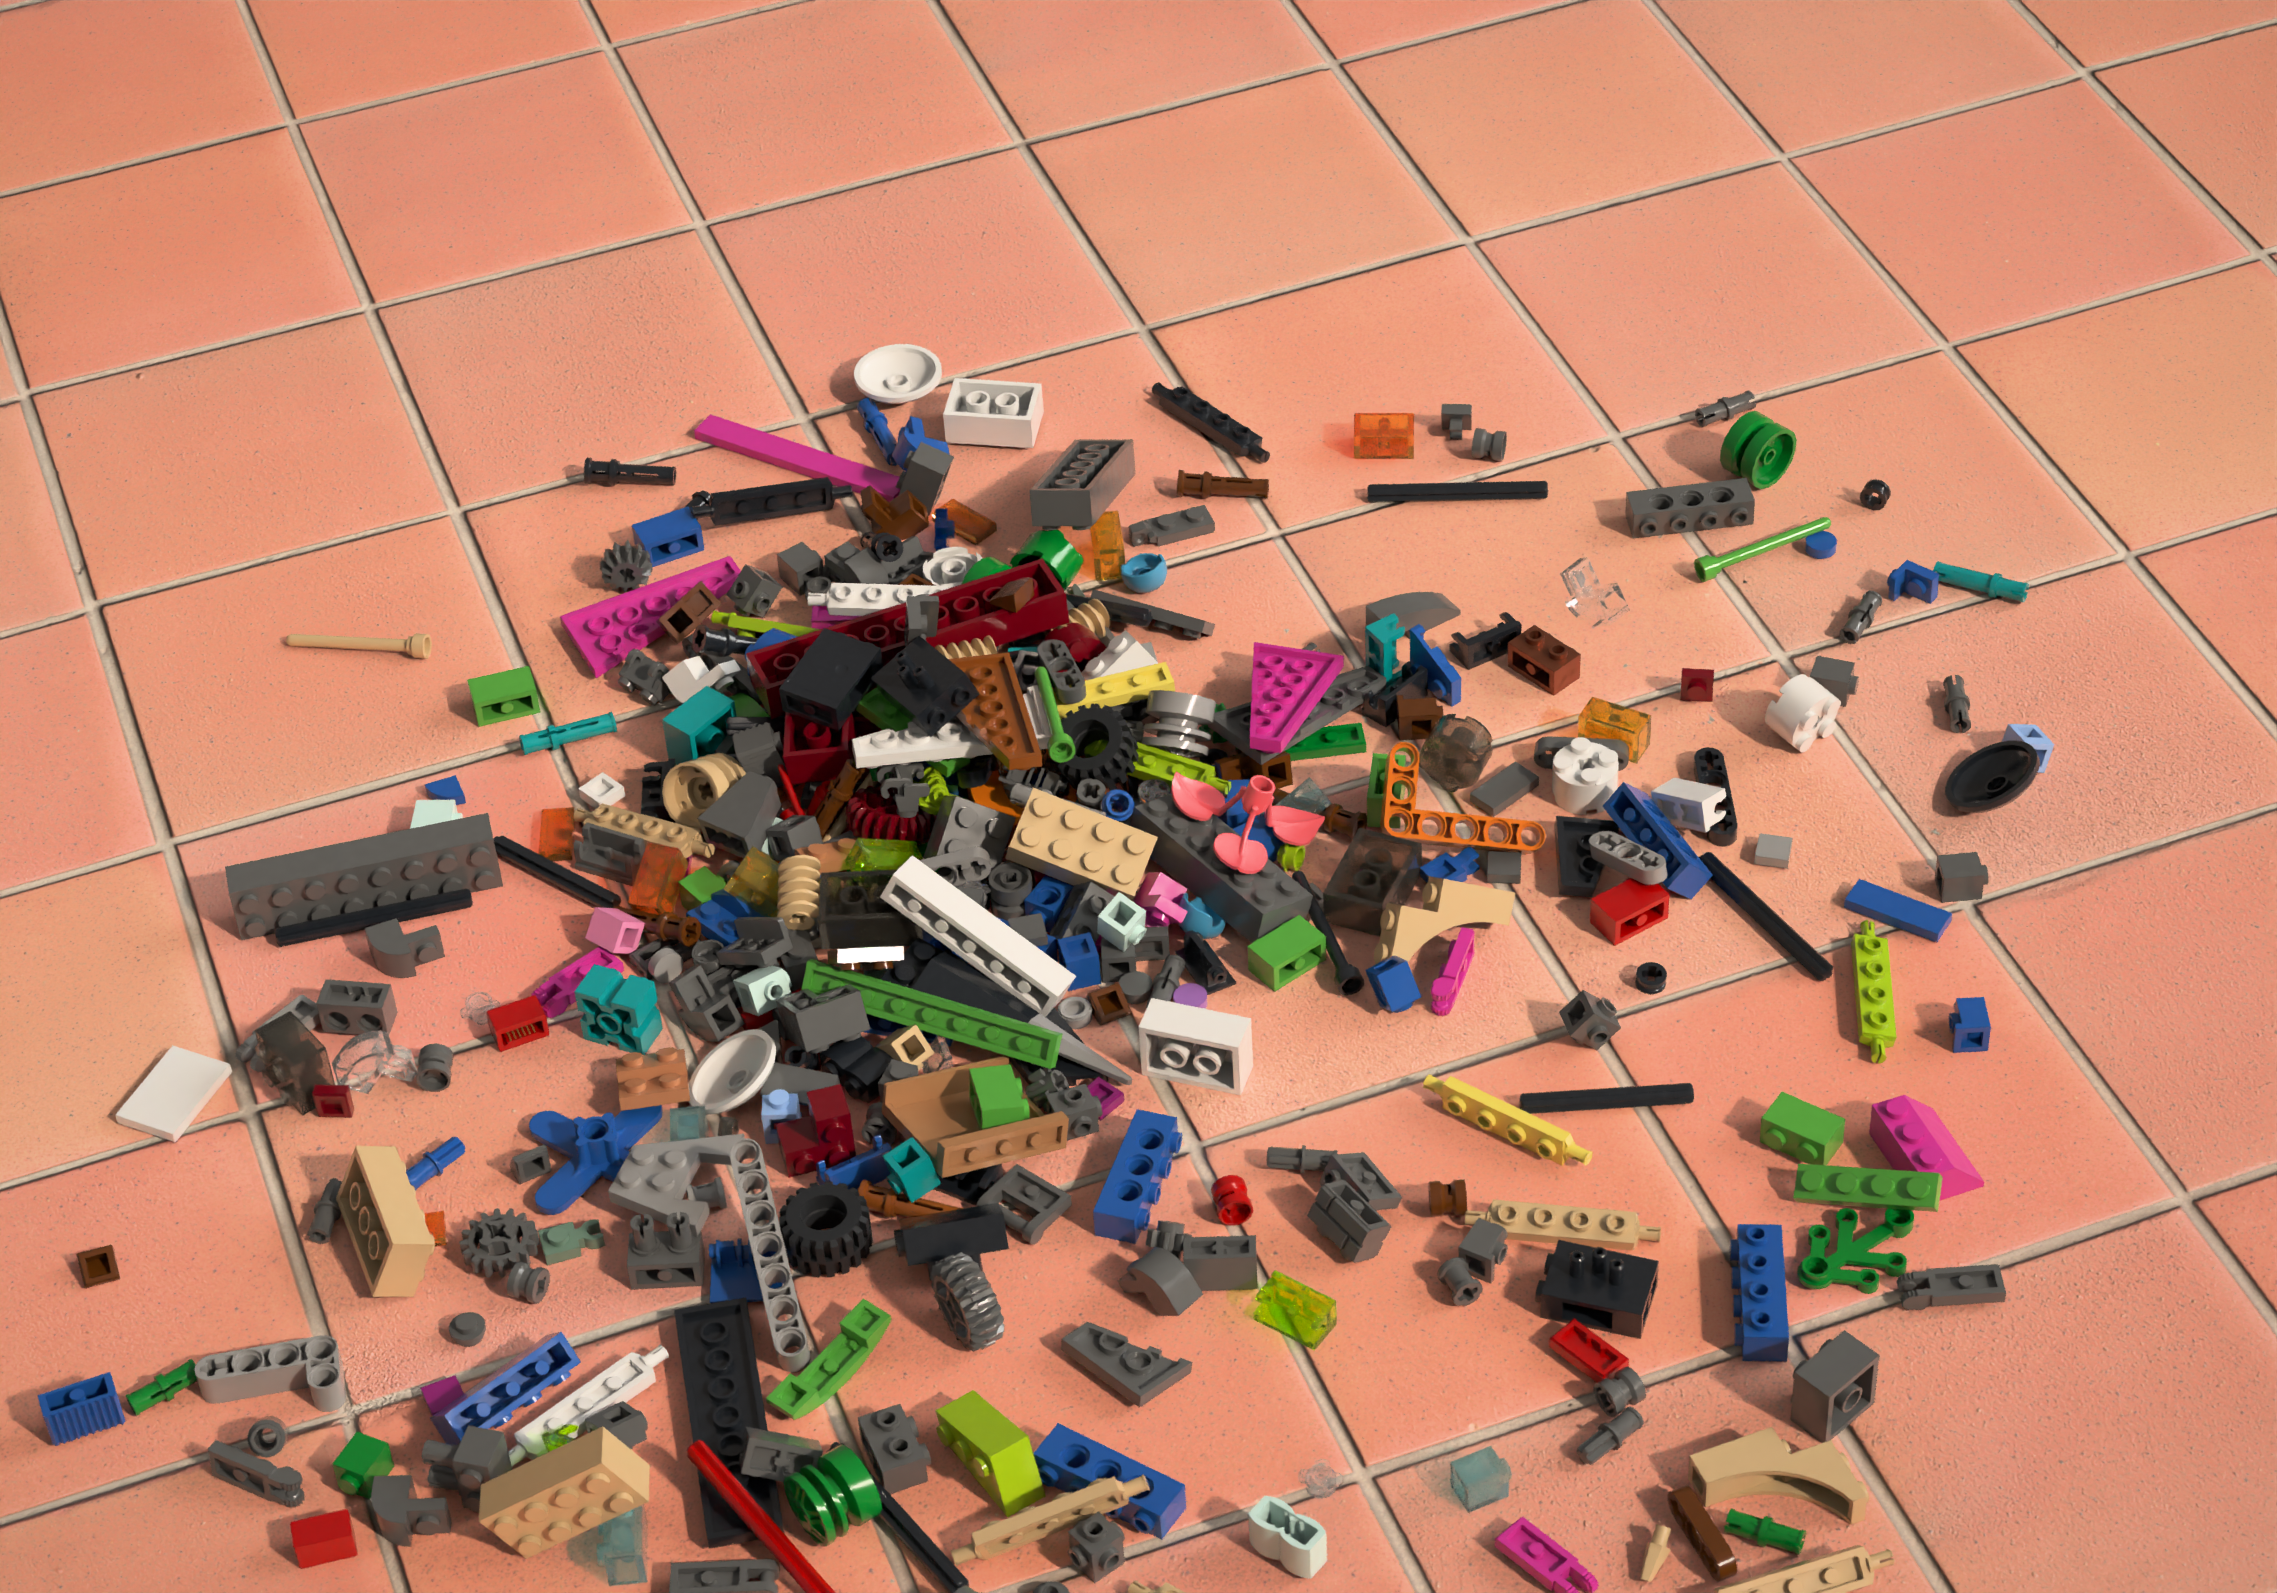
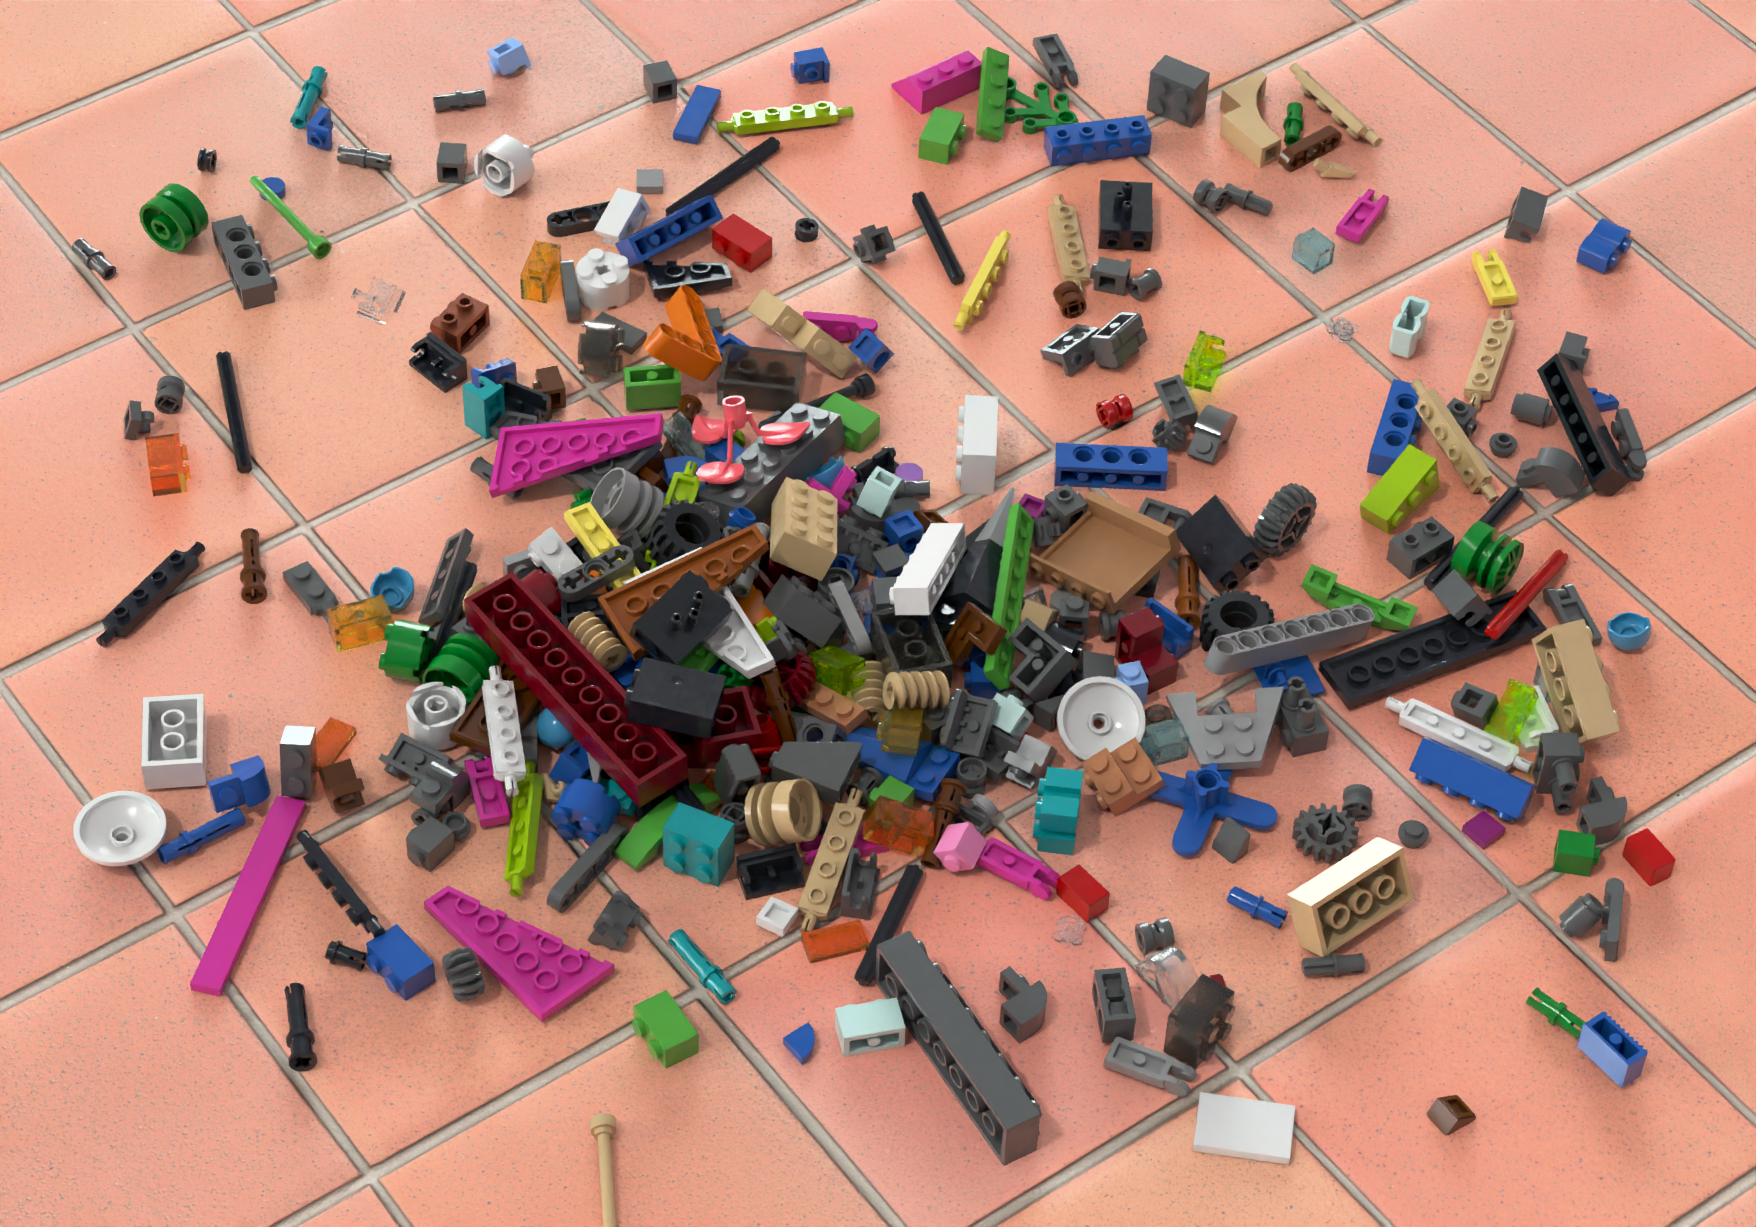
camera: 110 degrees left, 5 degrees up
light grey beam [194,1335,346,1412] -> none
sand green plate [538,1219,605,1265] -> none
reddish brown brick [656,581,721,645] -> none
white brick [662,656,741,703] -> none
black pin [692,625,759,657] -> none
dark grey brick [726,564,783,618] -> none
black pin [860,532,904,562] -> none
teal brick [883,1137,941,1203] -> none
dark grey bracket [904,594,939,648] -> none
clear blue plate [934,508,955,551] -> none
bright green brick [969,1064,1030,1131] -> none
reddish brown slope [990,578,1034,613] -> none
dark grey brick [1030,439,1135,530] -> none
bright green piece [1035,667,1075,763] -> none
dark grey wing [1061,1322,1192,1408] -> none
dark grey axle [1266,1145,1338,1173] -> none
dark grey slope [1366,592,1461,639] -> none
red plate [1549,1318,1629,1383] -> none
light grey beam [1589,831,1667,885] -> none
dark red plate [1680,668,1714,702] -> none
black dish [1945,740,2040,813] -> none

